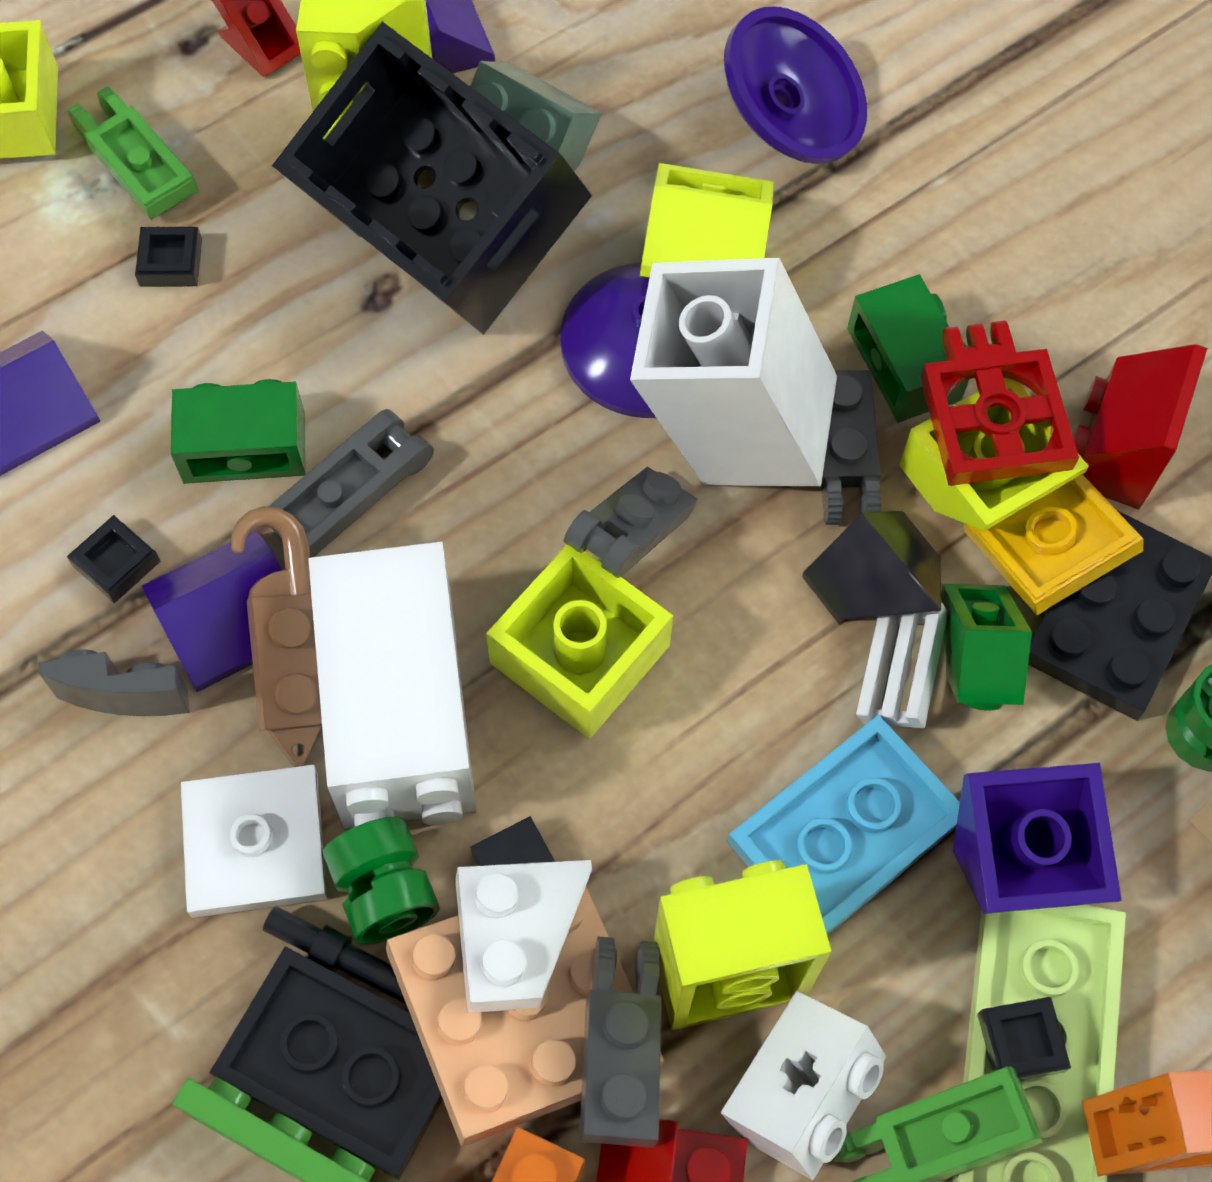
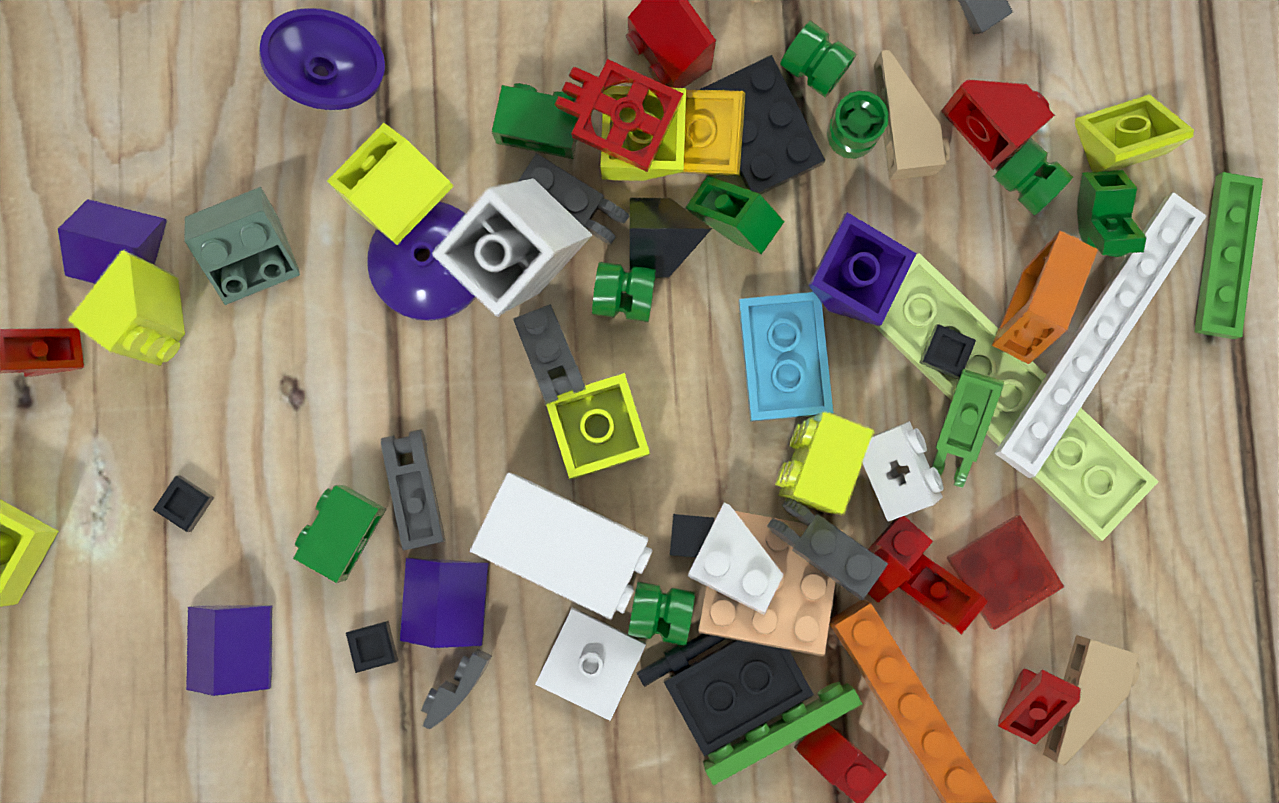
camera: 55 degrees left, 20 degrees up
bright green hinge [67,86,199,220] -> none
medium nougat plate [231,506,322,767] -> none
black container [272,22,592,335] -> none
white tile [856,601,948,728] -> none
none -> green wheel [592,262,656,322]

